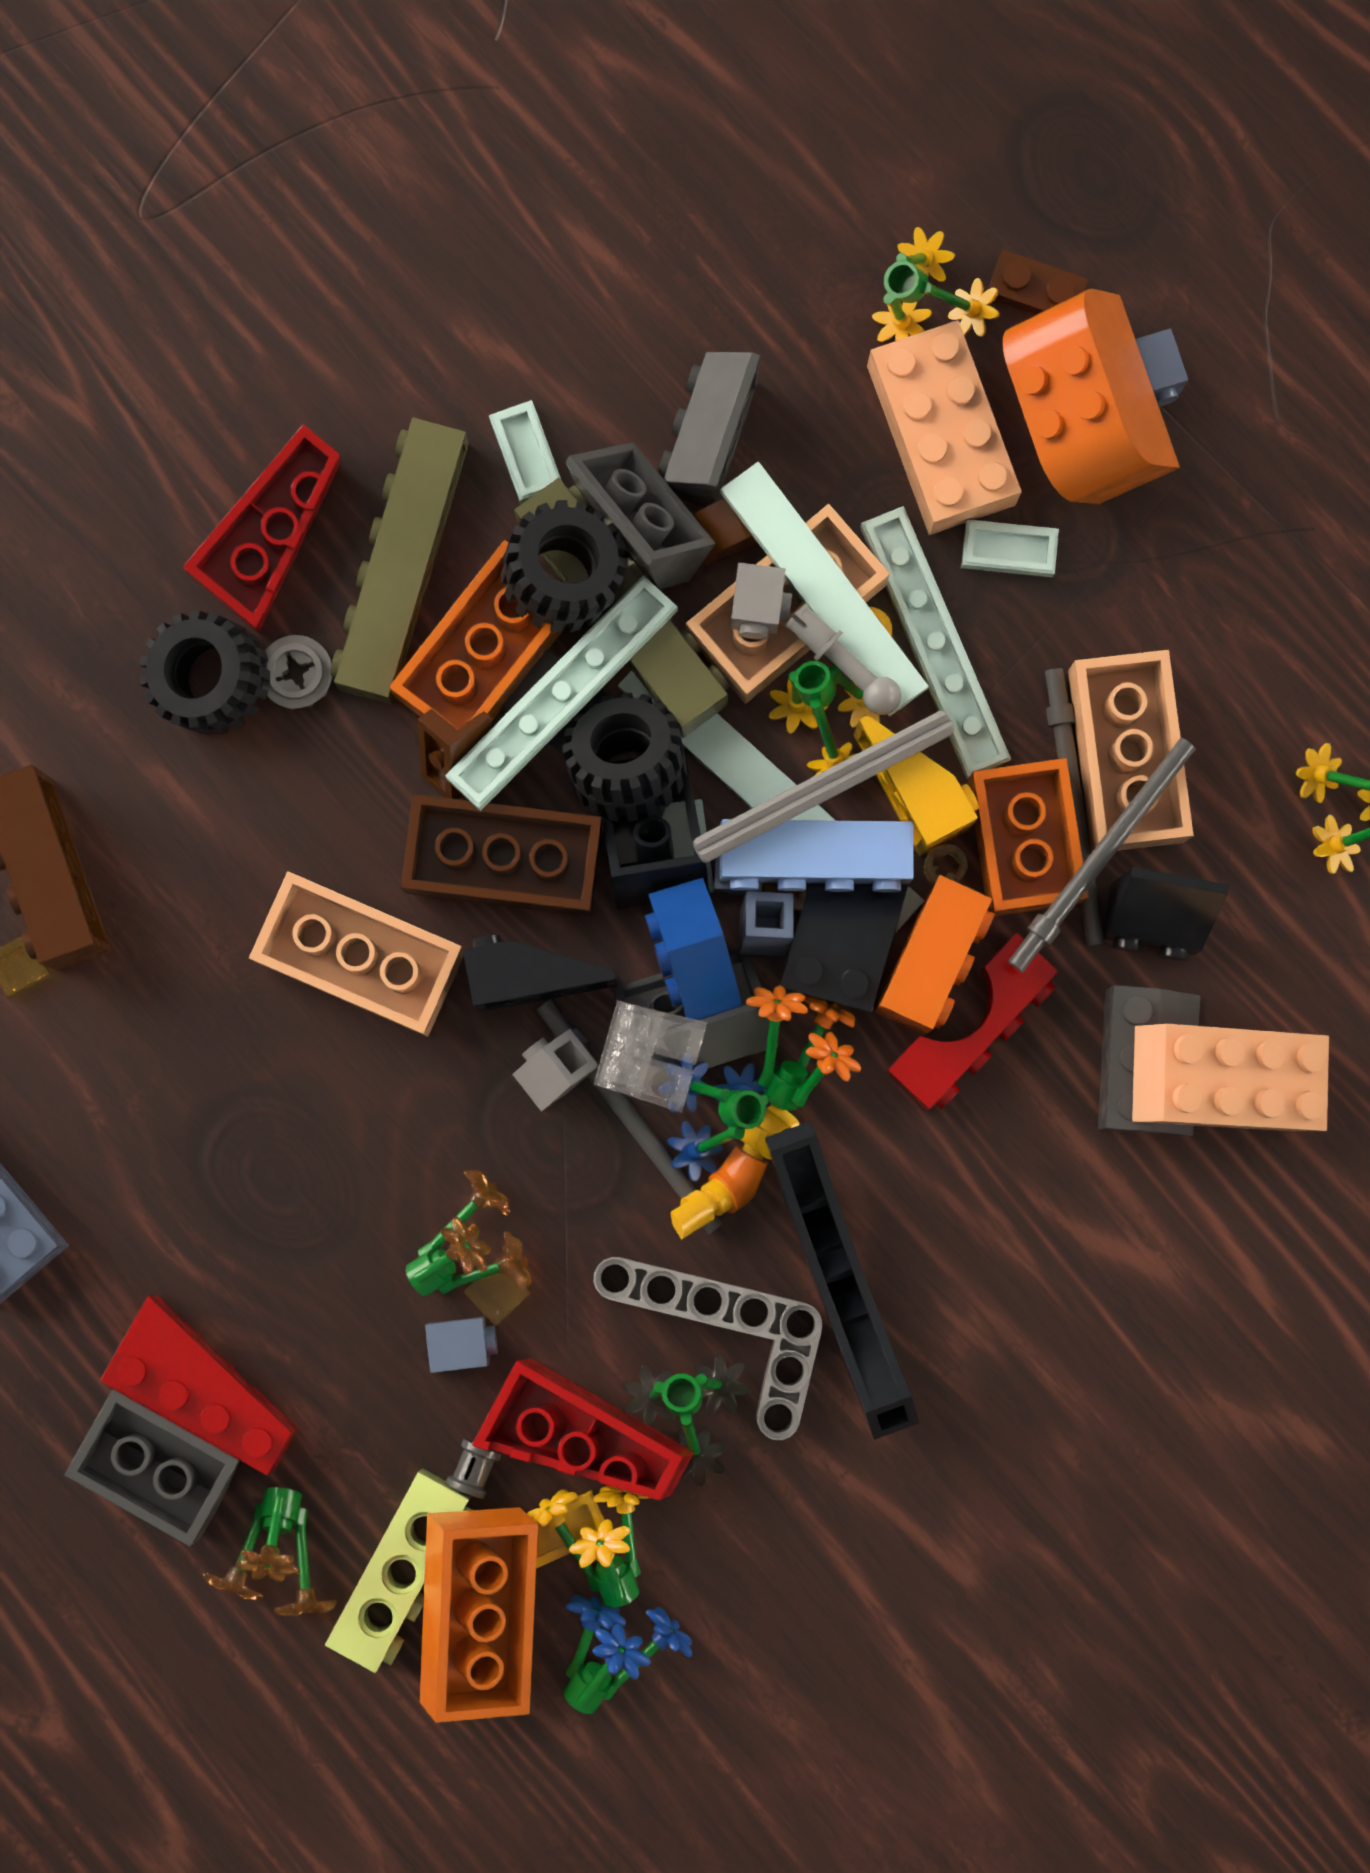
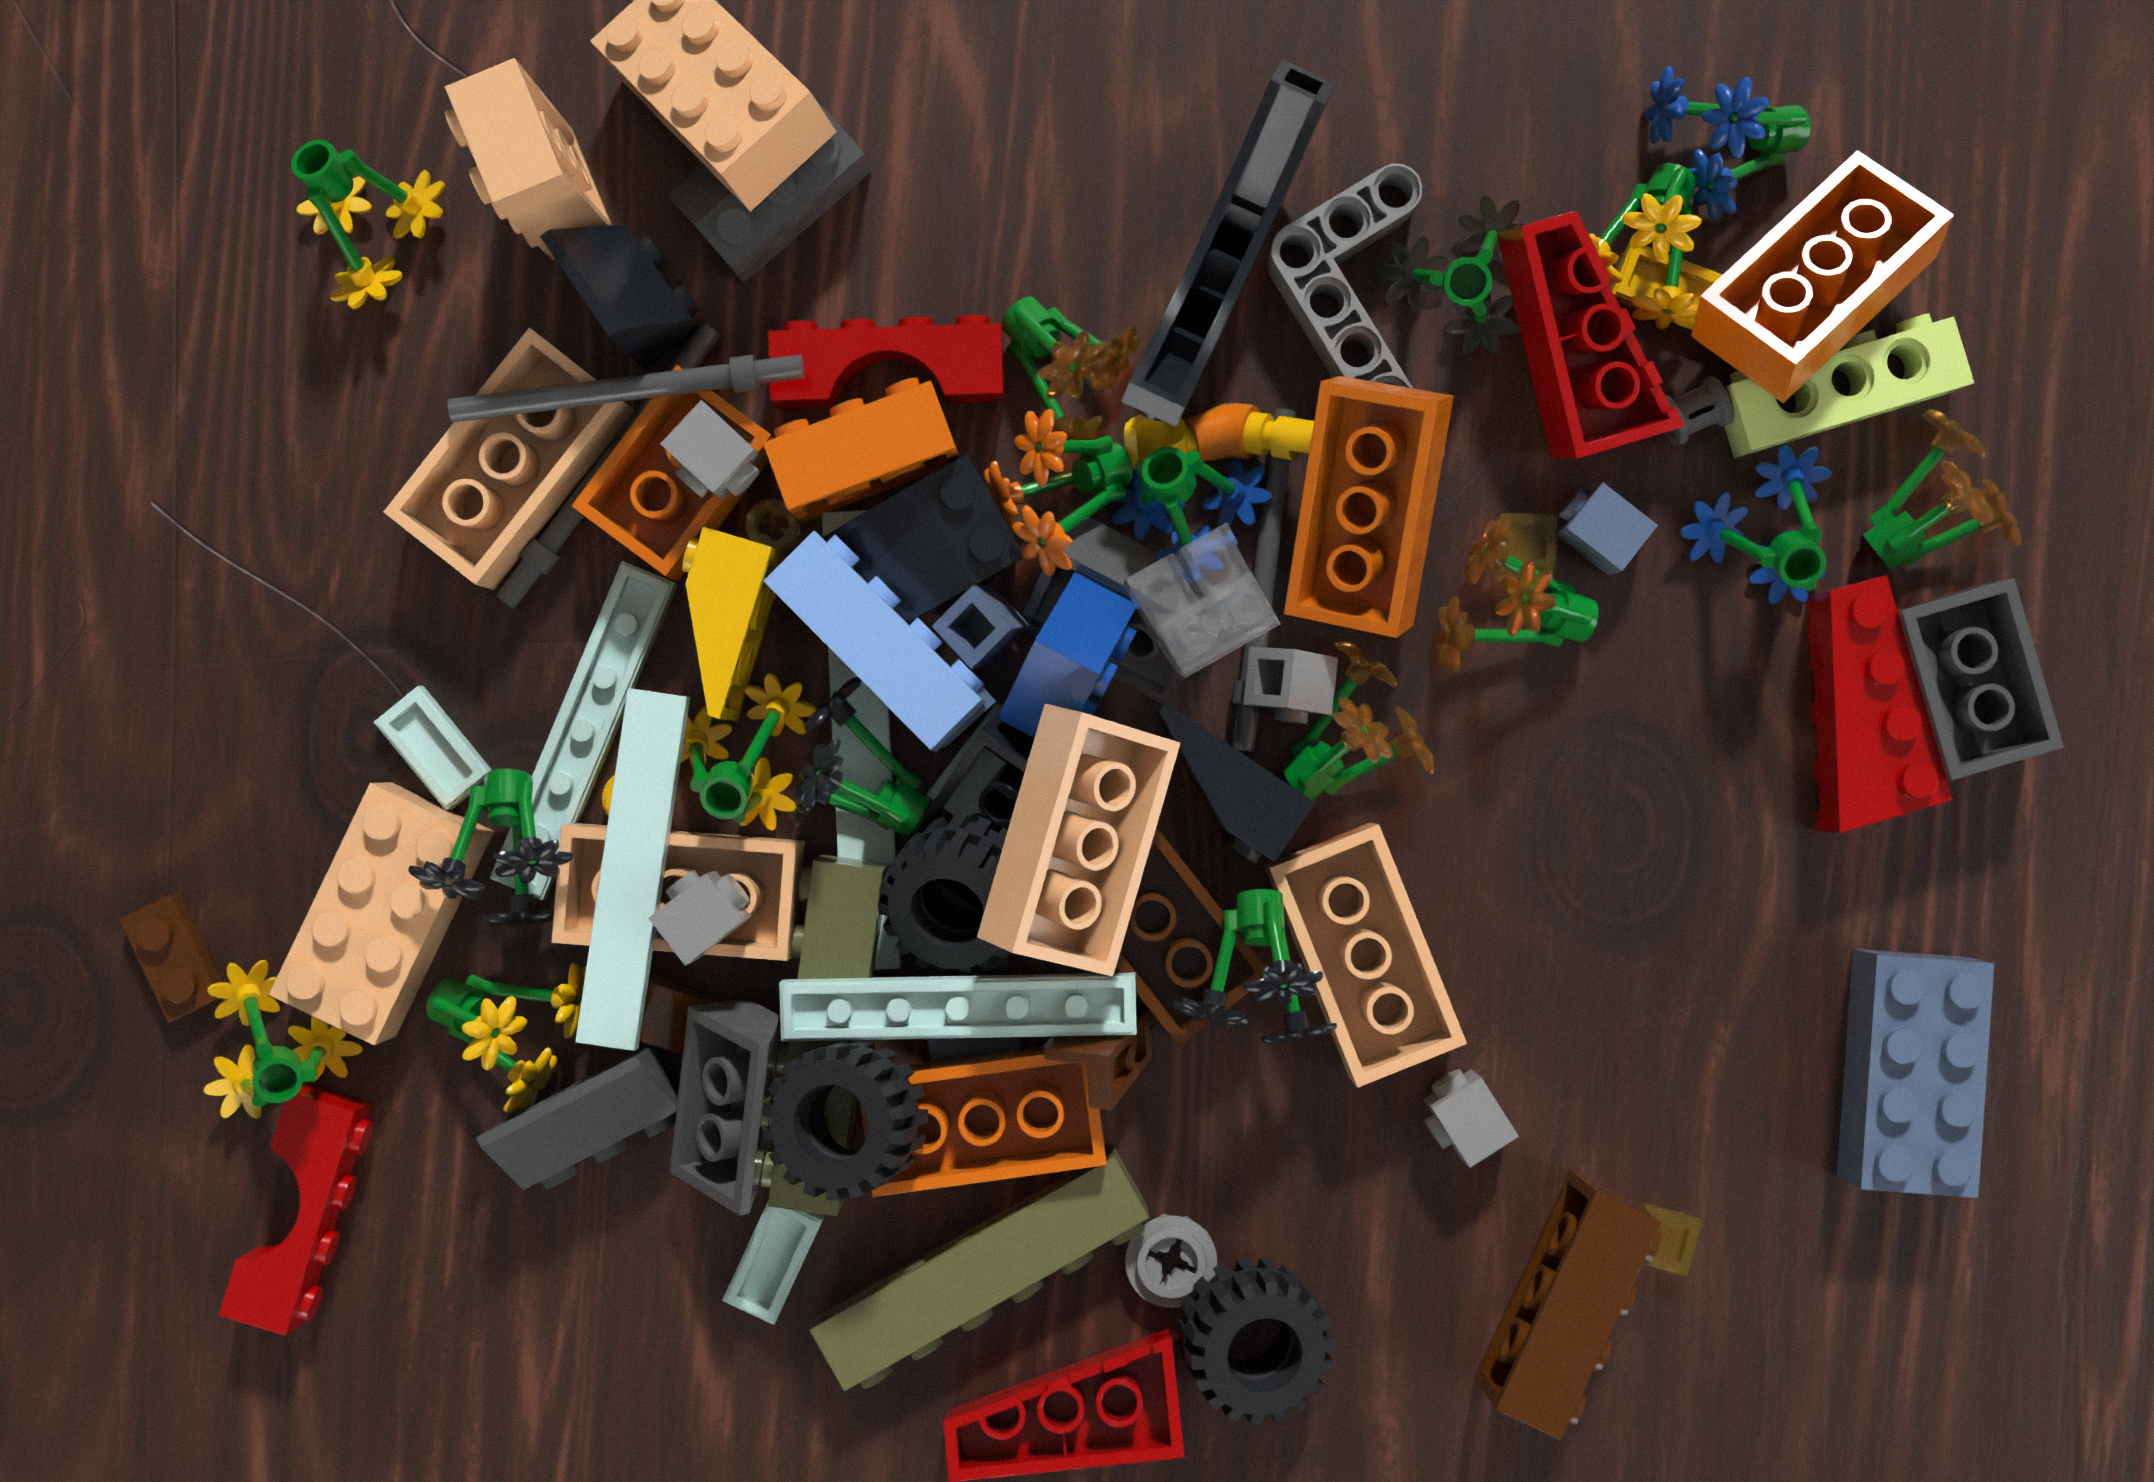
camera: 135 degrees left, 5 degrees up
light grey axle [693,711,954,863] -> none
light grey pin [785,603,901,715] -> none
orange brick [1003,288,1180,504] -> none
sand blue brick [1135,328,1188,407] -> none
none -> red arch [219,1083,374,1336]
none -> plant [408,769,573,925]
none -> yellow plant [426,963,586,1113]
none -> light nougat brick [445,58,612,260]
none -> light grey brick [660,400,763,500]
none -> plant [793,677,929,837]
none -> light nougat brick [977,704,1180,976]
none -> plant [1001,296,1141,457]
none -> plant [1173,889,1337,1045]
none -> plant [1282,640,1435,801]
none -> orange brick [1284,376,1454,638]
none -> light grey brick [1423,1069,1519,1168]
none -> plant [1680,444,1832,604]

